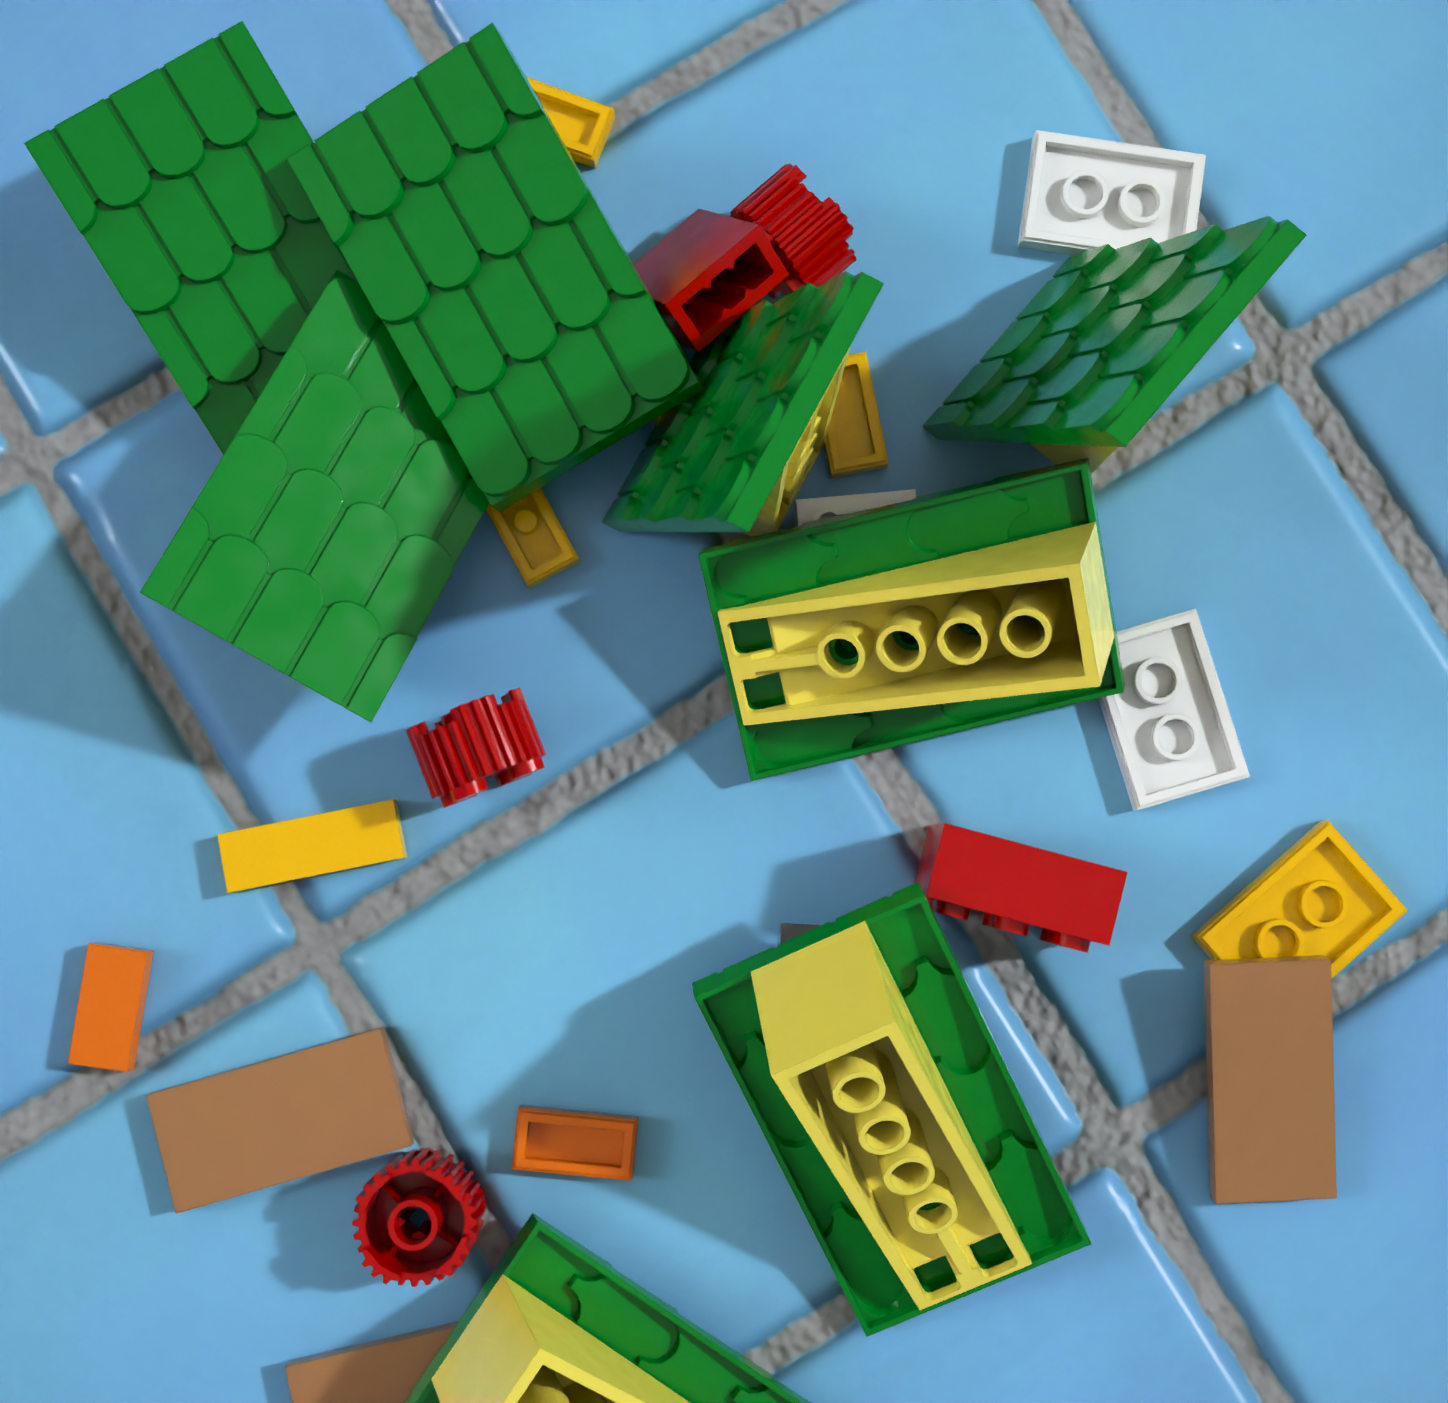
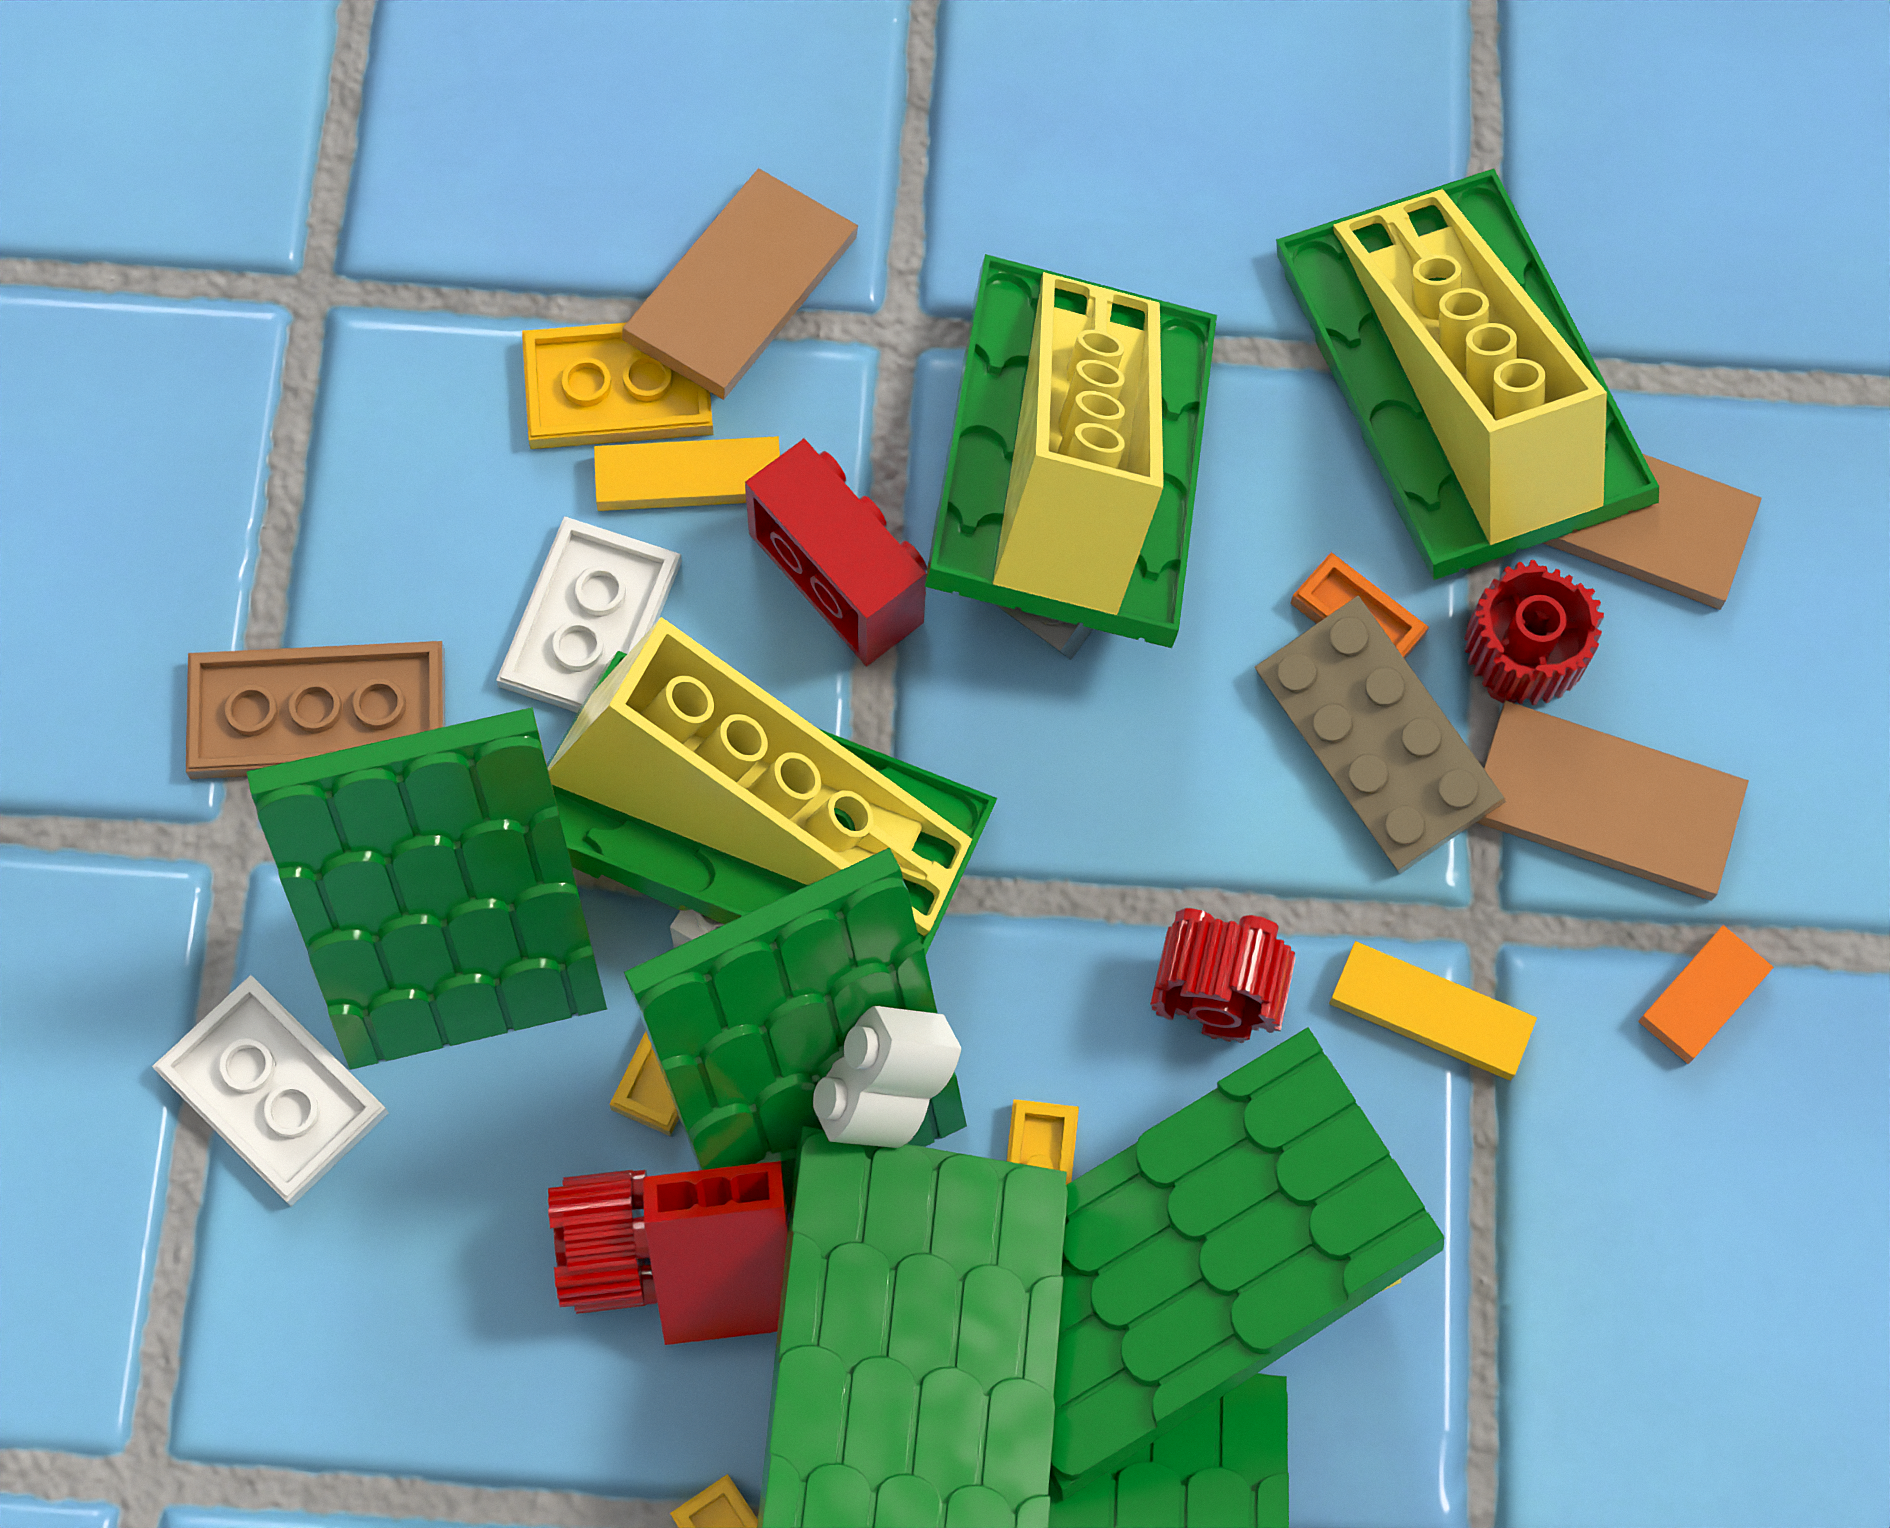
camera: 145 degrees left, 15 degrees down
none -> medium nougat tile [186,641,445,779]
none -> yellow tile [594,436,780,511]
none -> white brick [813,1006,961,1148]
none -> dark tan plate [1254,595,1506,874]

